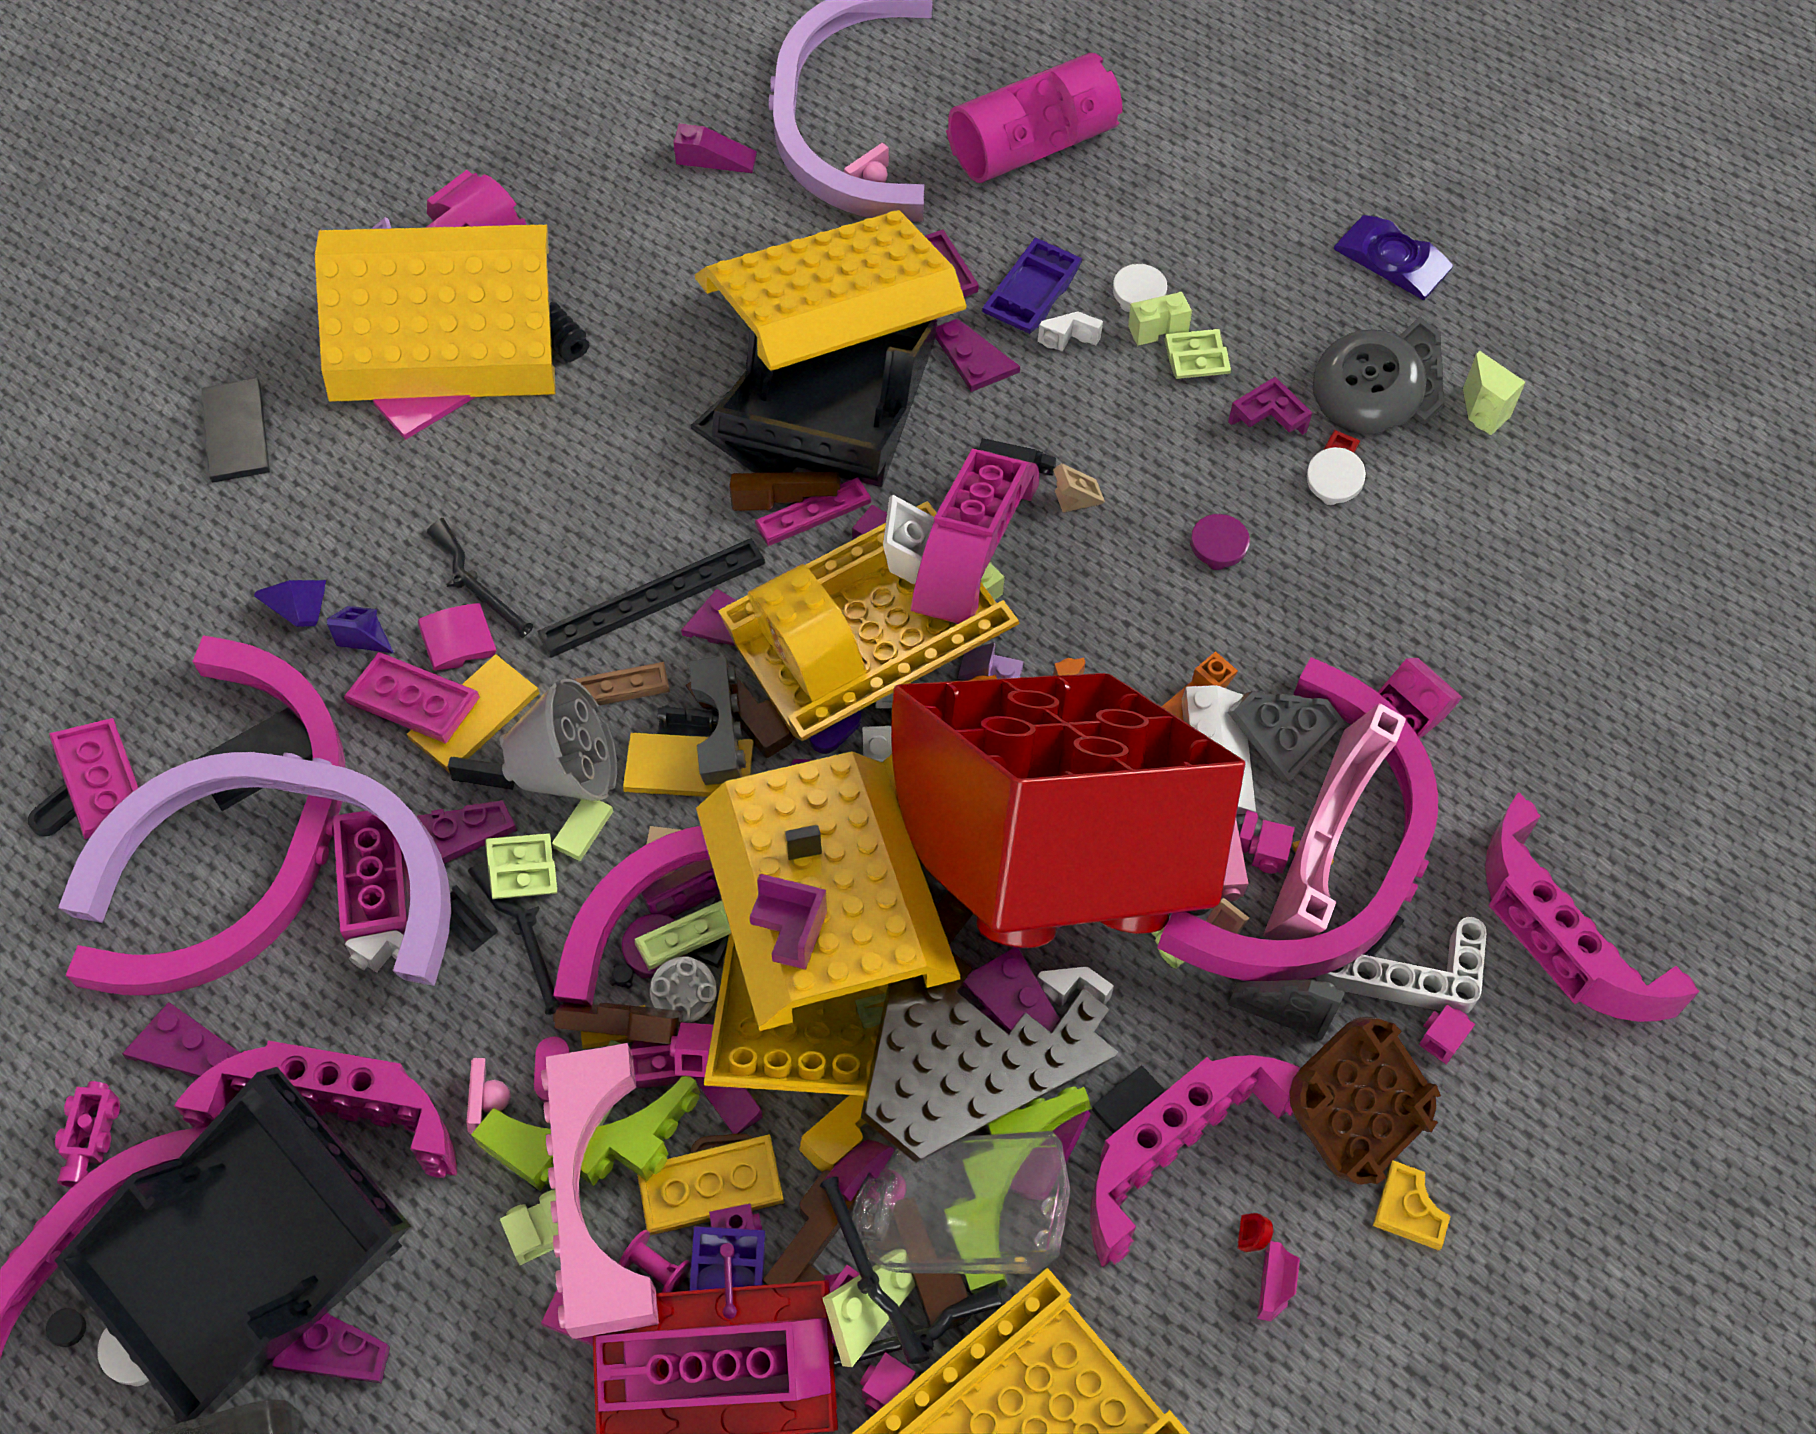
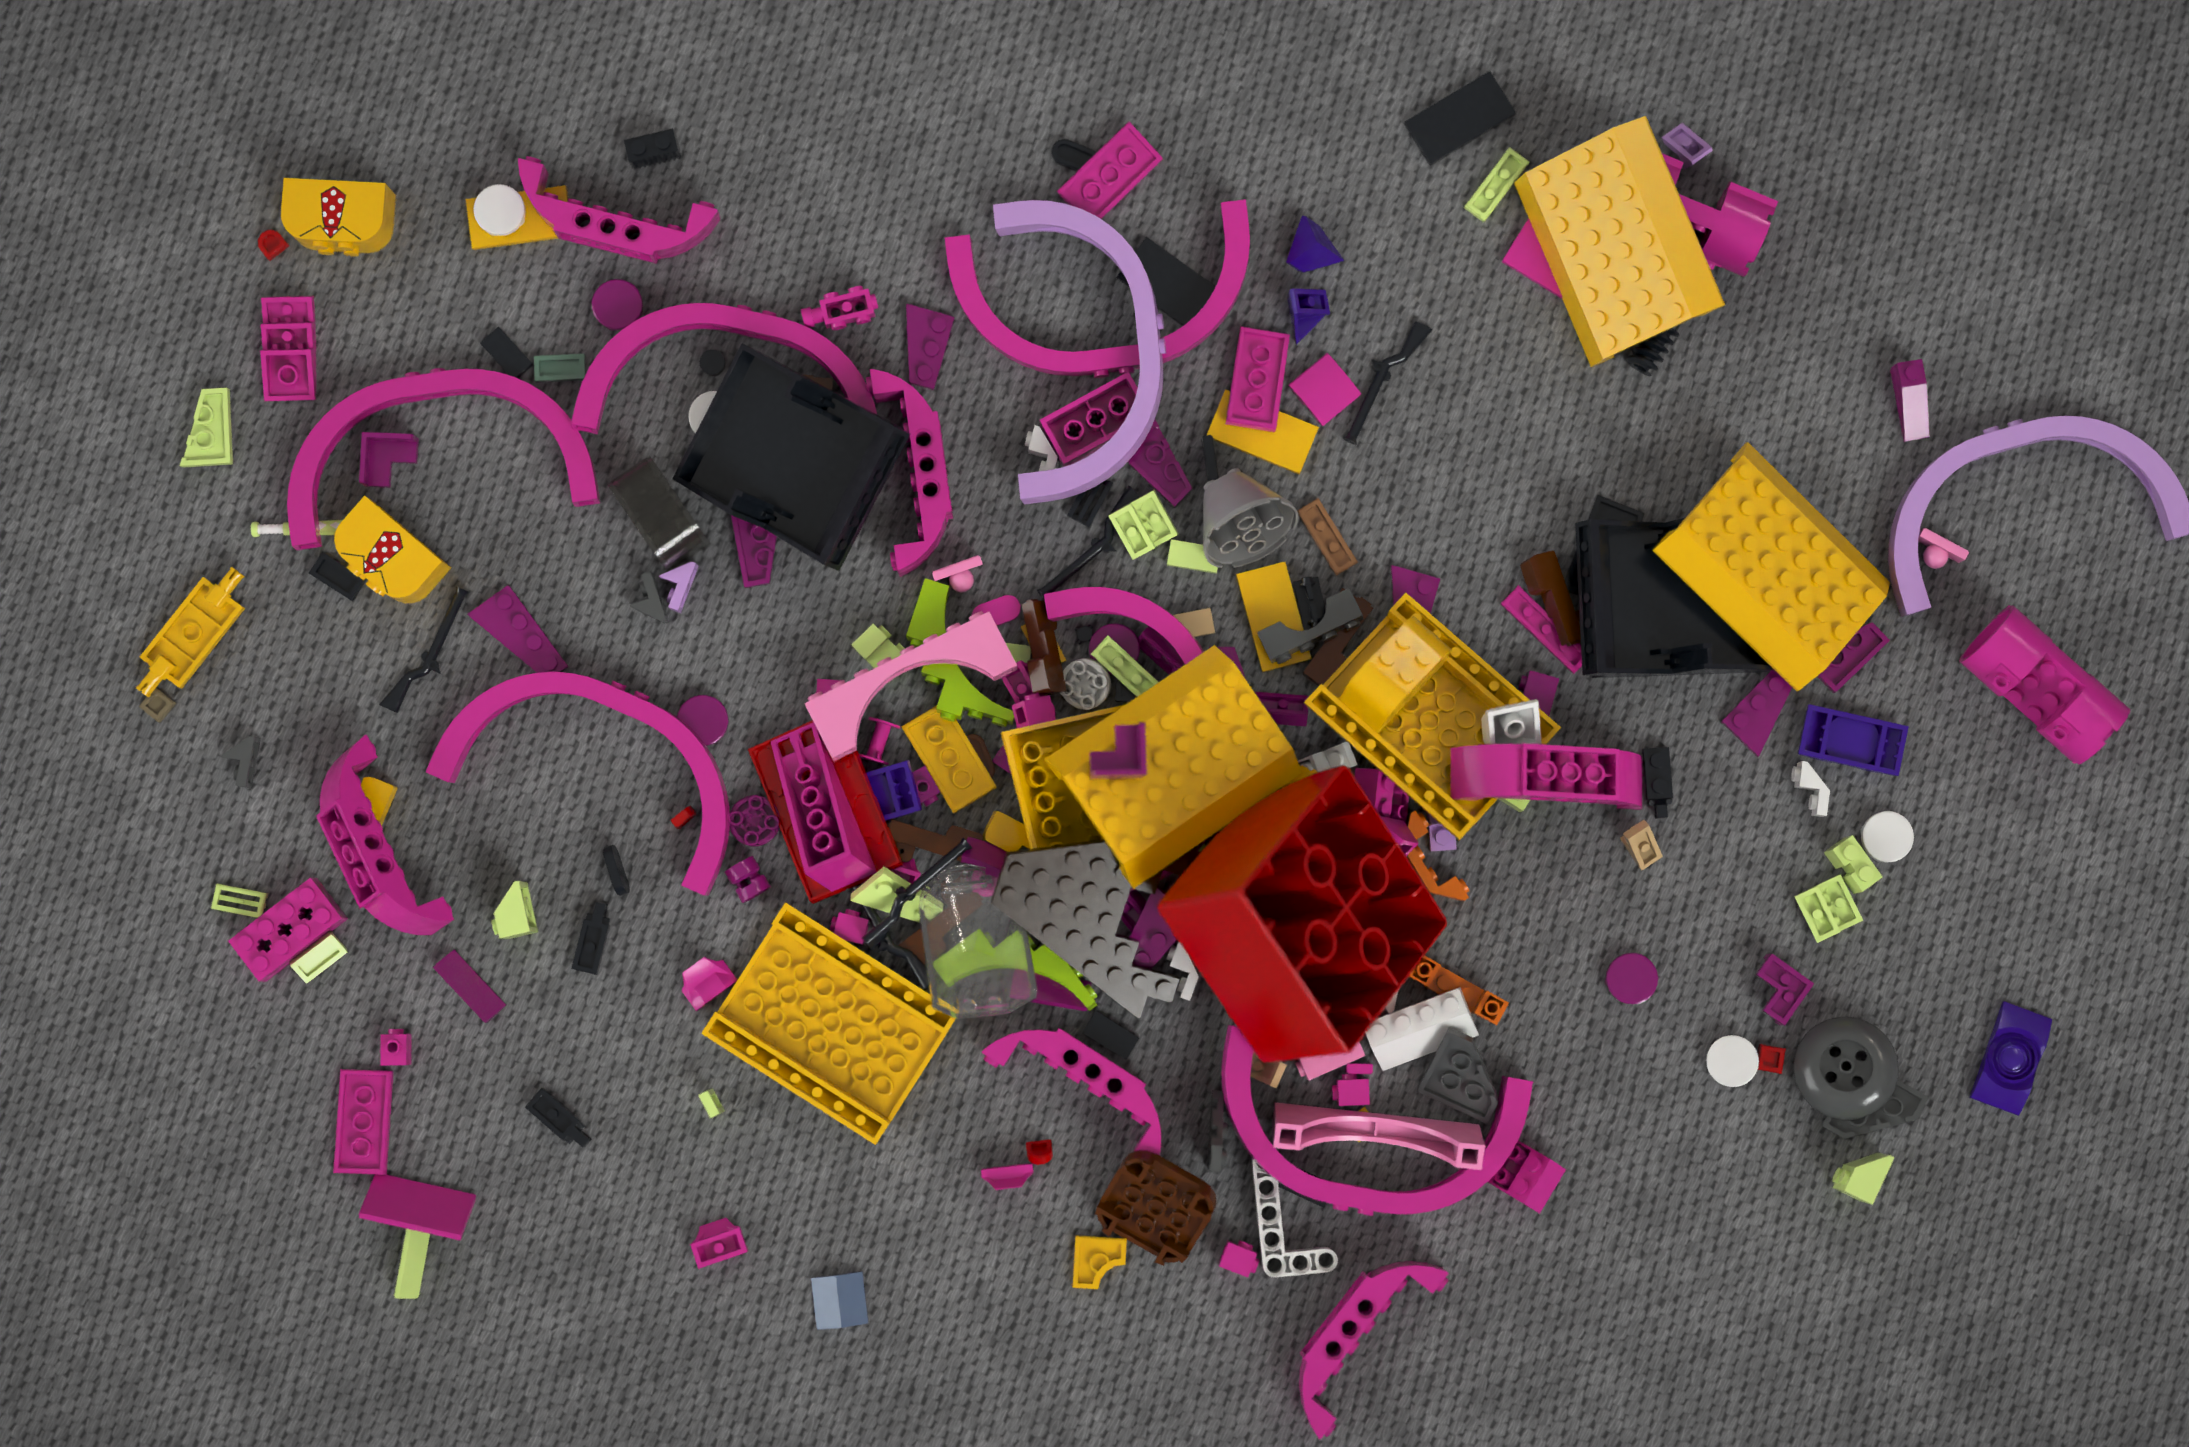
camera: 70 degrees right, 25 degrees up
black tile [537,538,765,658] -> none
magenta hinge [720,1243,737,1319] -> none
tile [785,825,822,860] -> none
none -> yellowish green tile [1464,147,1529,222]

